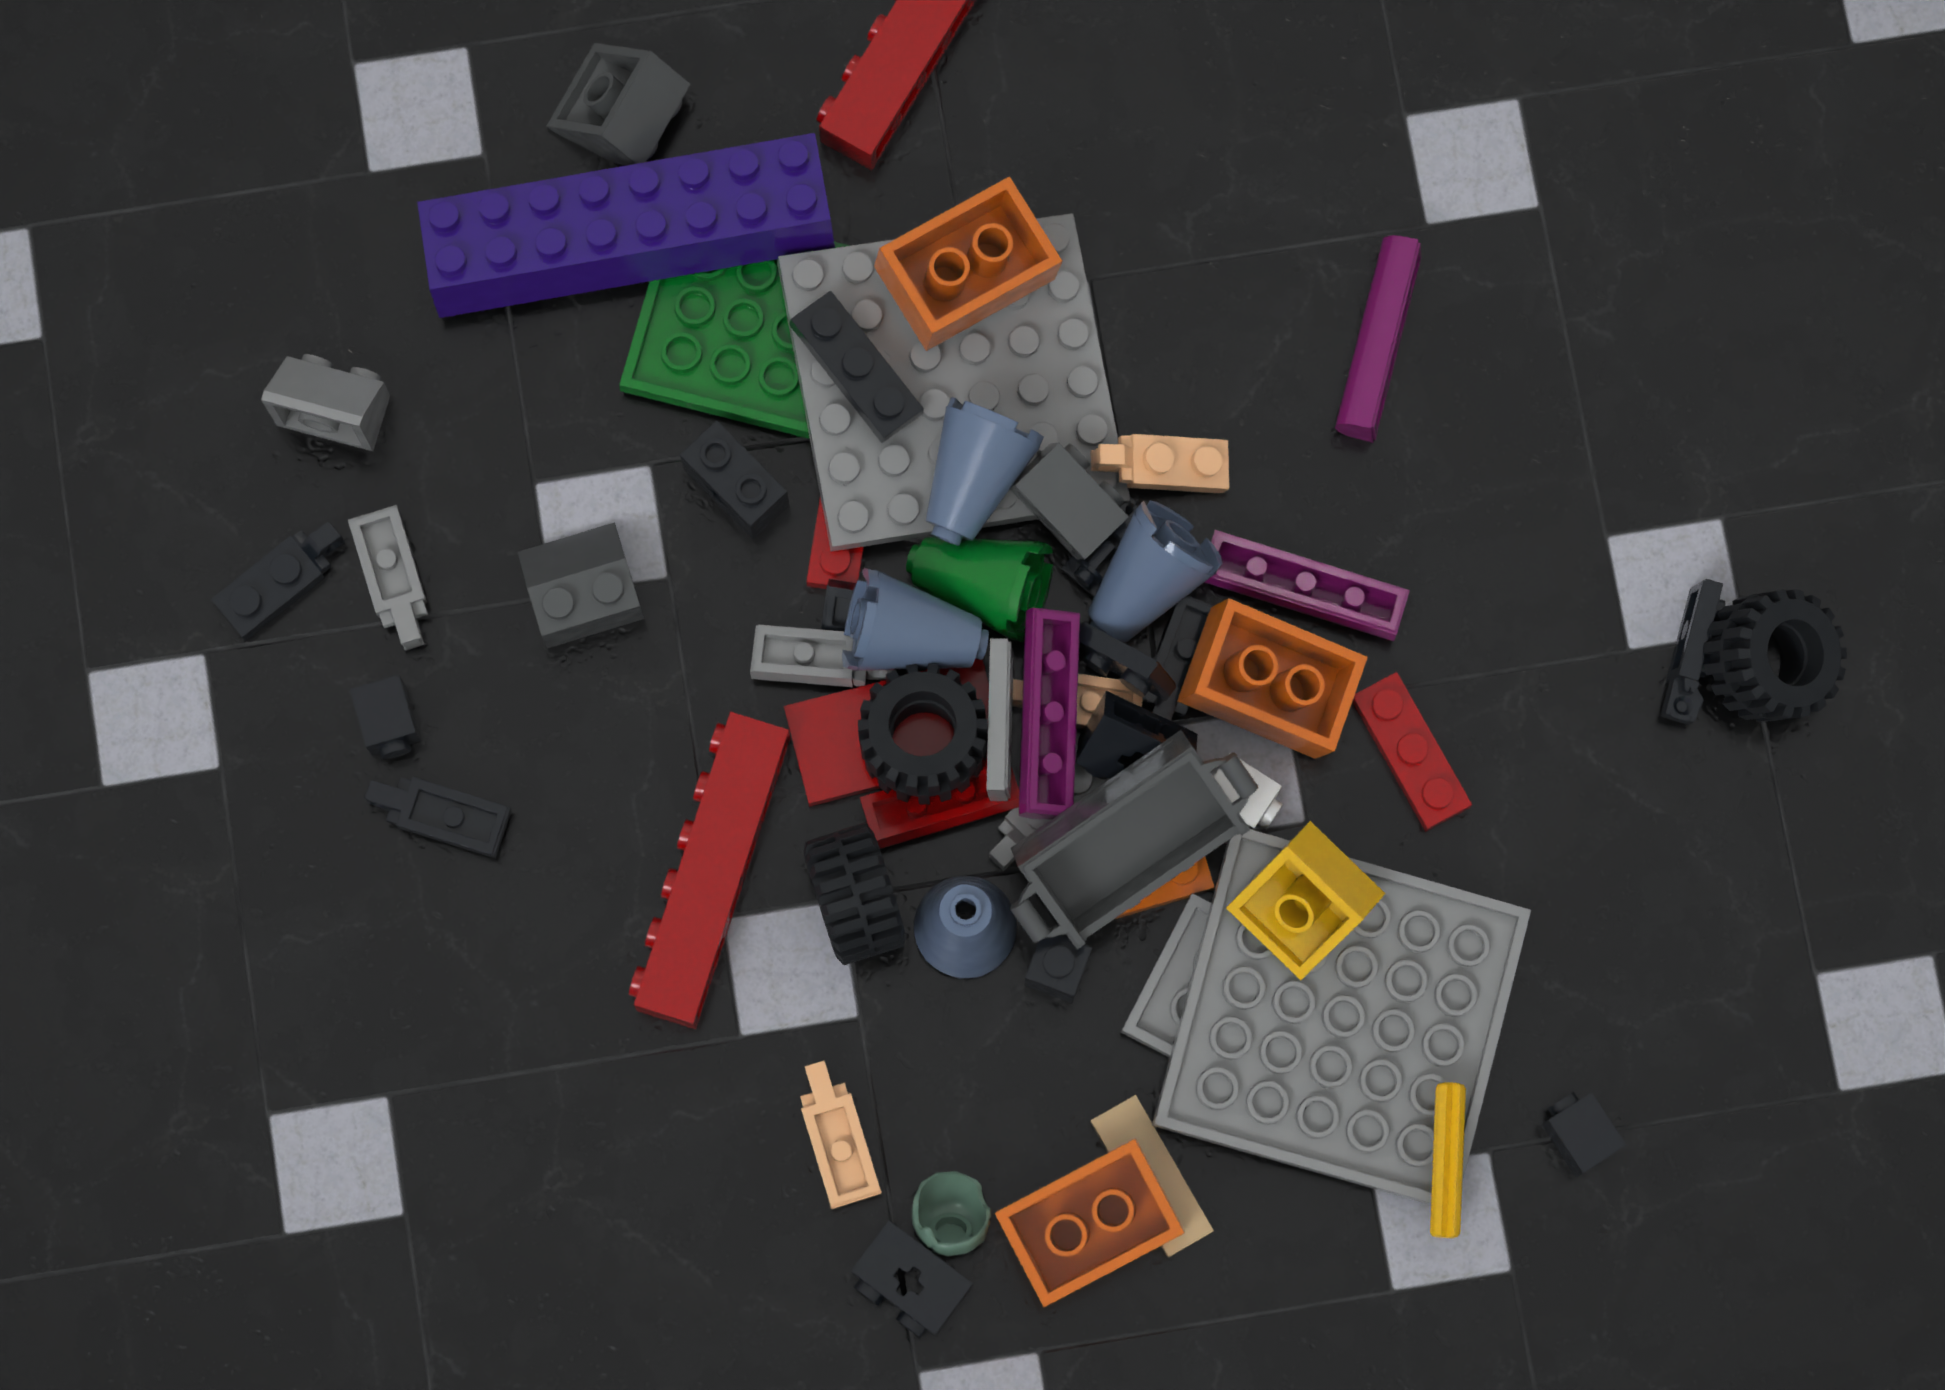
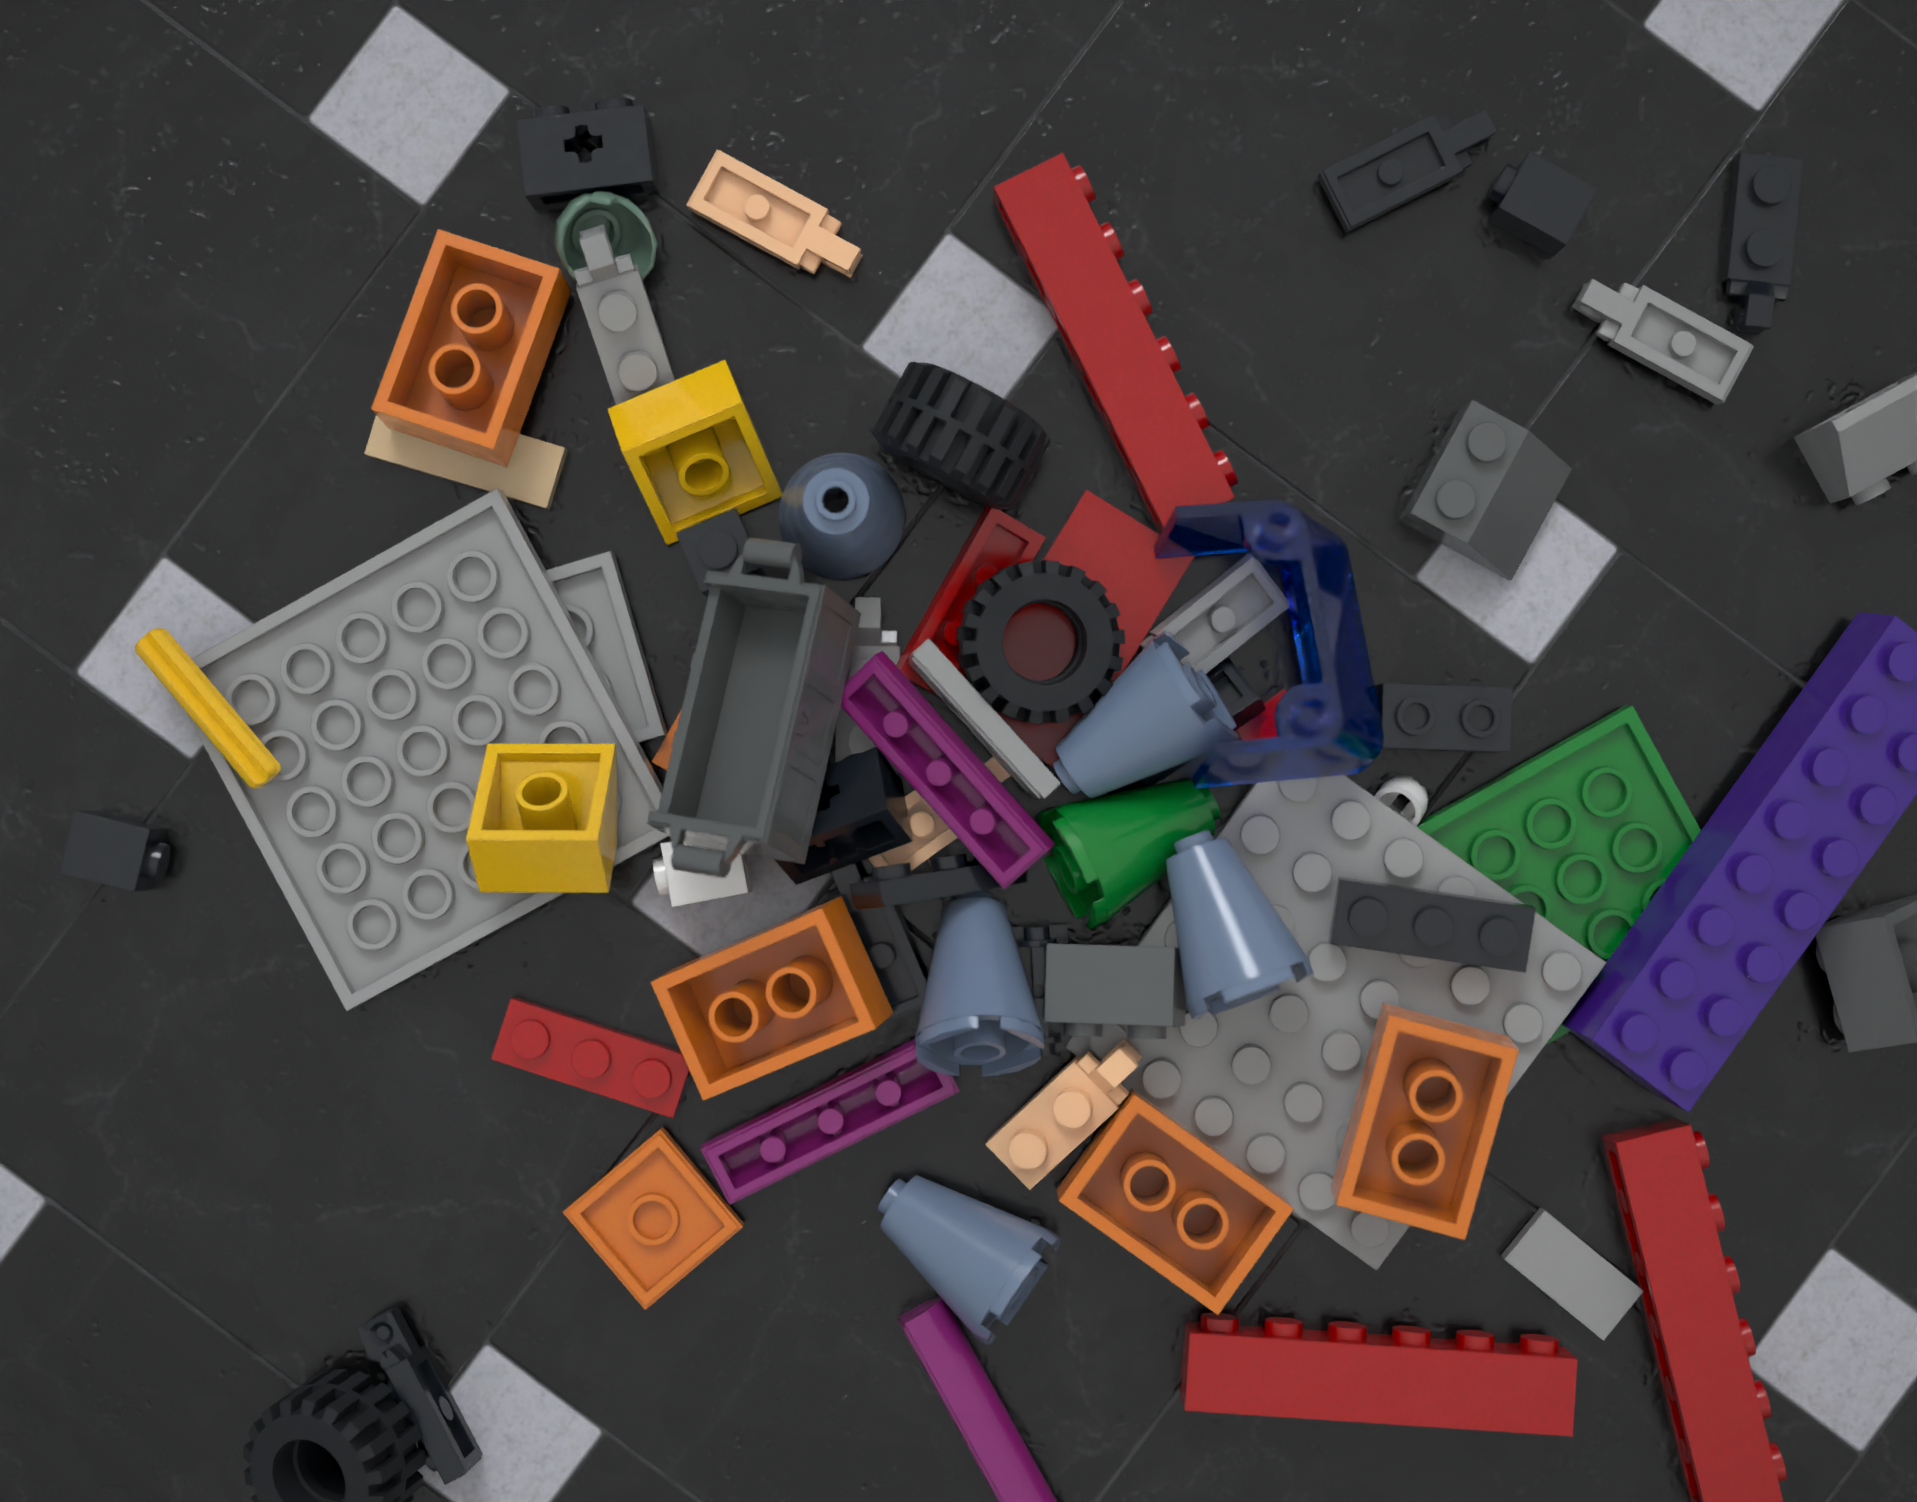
camera: 135 degrees right, 10 degrees up
none -> orange plate [563,1127,744,1310]
none -> light grey hinge [574,224,676,405]
none -> yellow slope [607,360,782,545]
none -> sand blue cone [877,1175,1061,1345]
none -> orange brick [1056,1088,1294,1315]
none -> clear blue windscreen [1154,500,1384,788]
none -> red brick [1180,1313,1578,1437]
none -> white hinge [1375,775,1428,826]
none -> light grey tile [1501,1207,1644,1341]

